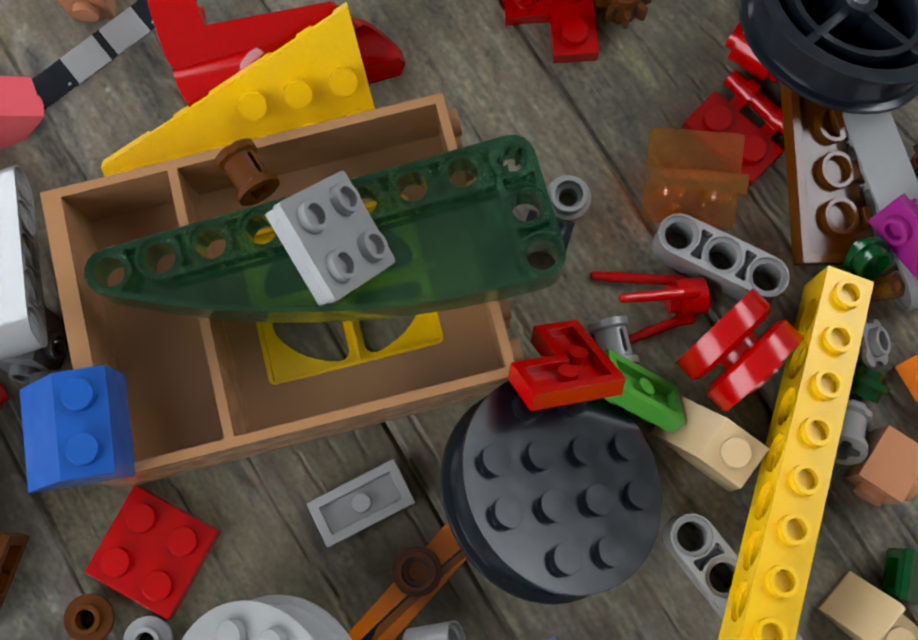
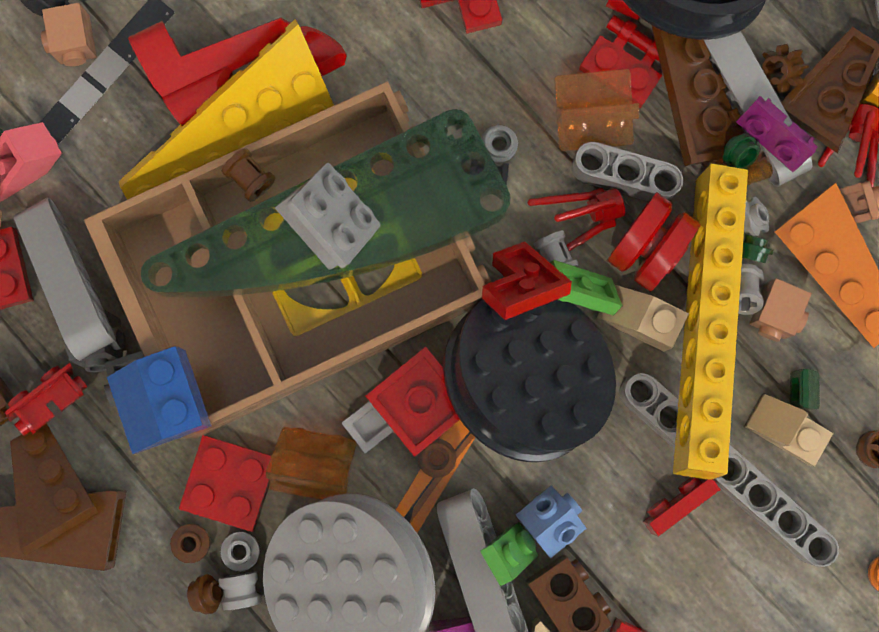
camera: 20 degrees left, 5 degrees up
none -> clear orange bracket [266,427,357,500]
none -> red plate [365,347,460,457]

